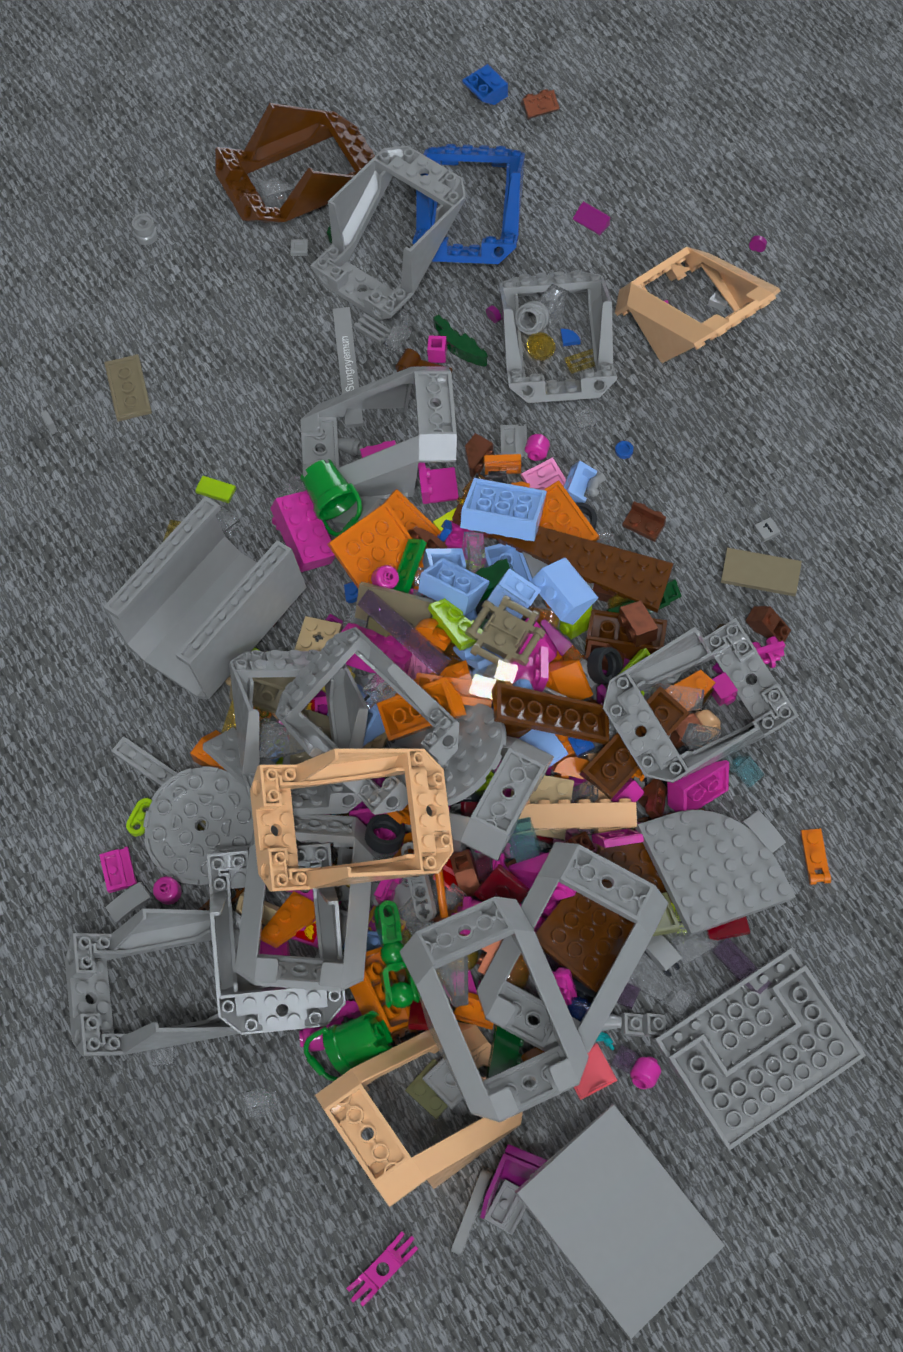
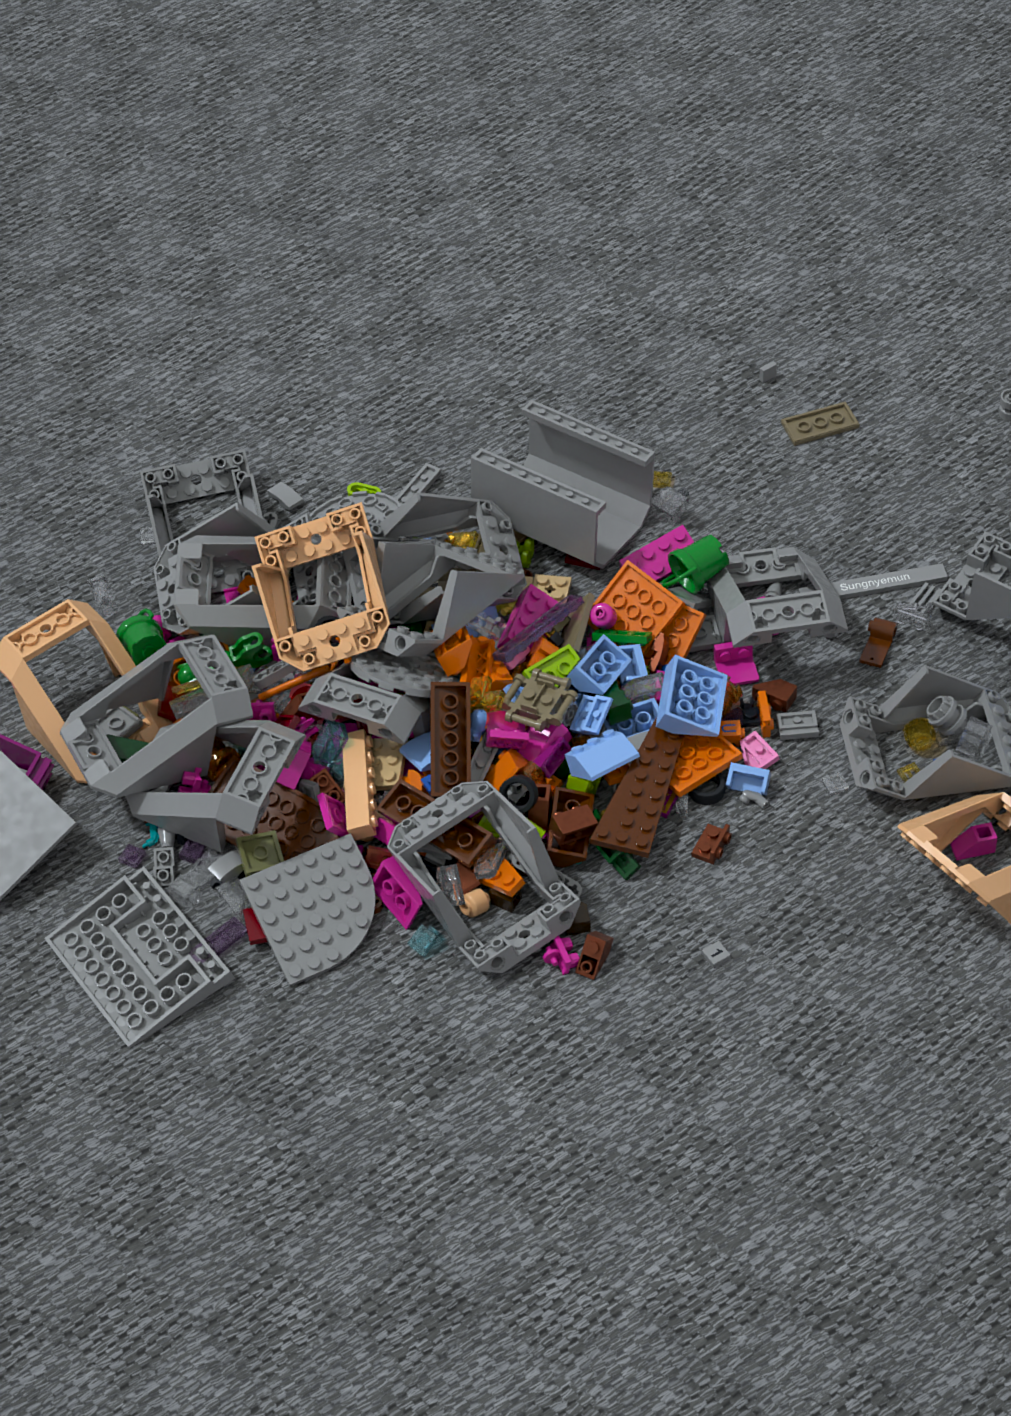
camera: 85 degrees right, 15 degrees down
dark pink plate [99,847,137,893] -> none
dark pink head [153,876,182,905] -> none
lime tile [195,475,236,503] -> none
dark pink brick [427,335,447,363] -> none
dark green slope [433,314,488,367] -> none
dark pink head [524,434,550,461] -> none
coral piece [574,1043,618,1100] -> none
blue tile [615,441,633,459] -> none
dark pink head [630,1056,661,1090] -> none
dark pink brick [712,672,738,706] -> none
dark tan tile [721,548,802,597] -> none
light grey slope [742,810,786,853] -> none
orange plate [800,829,831,885] -> none

